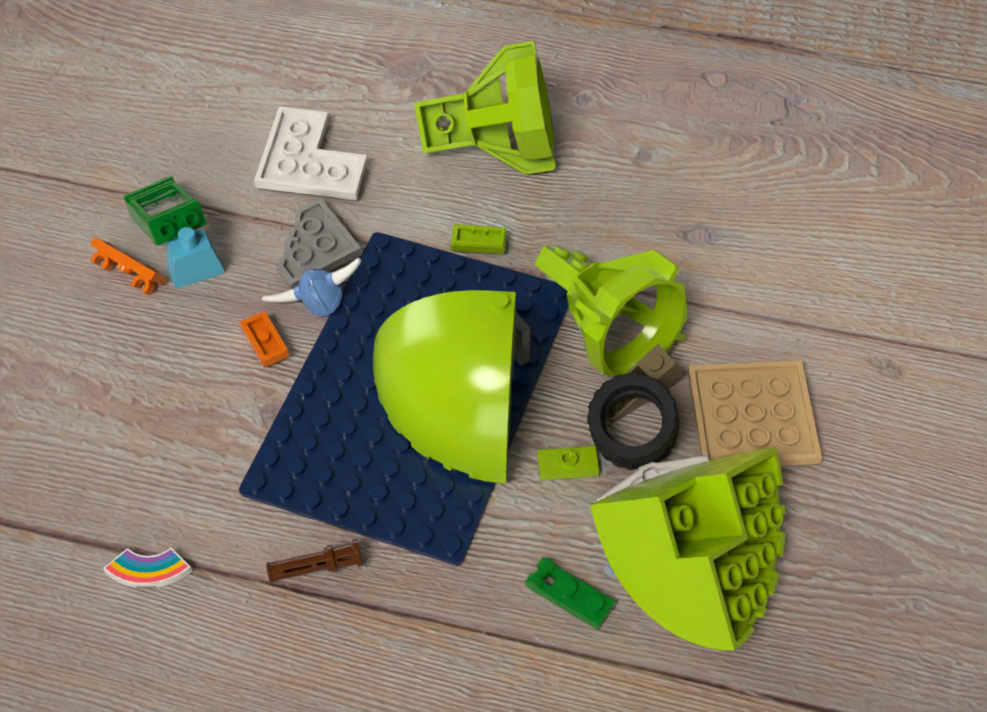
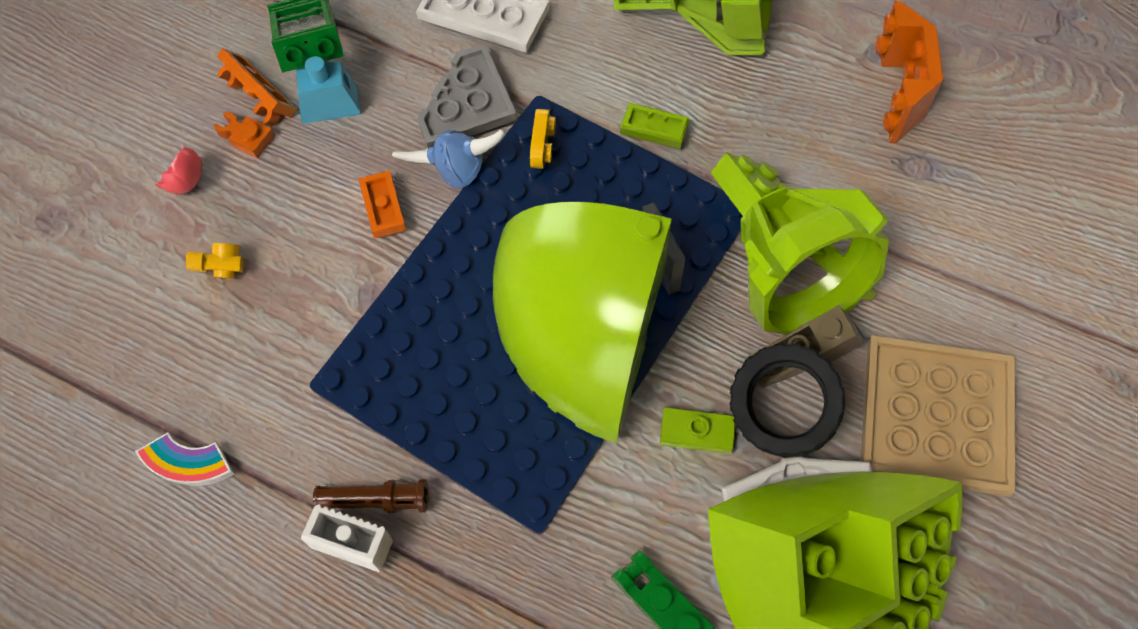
camera: 15 degrees right, 10 degrees up
none -> coral hair [155,147,202,195]
none -> yellow plate [186,243,244,279]
none -> orange plate [214,112,275,158]
none -> white brick [301,504,393,572]
none -> yellow plate [530,109,556,169]
none -> orange slope [875,1,943,143]

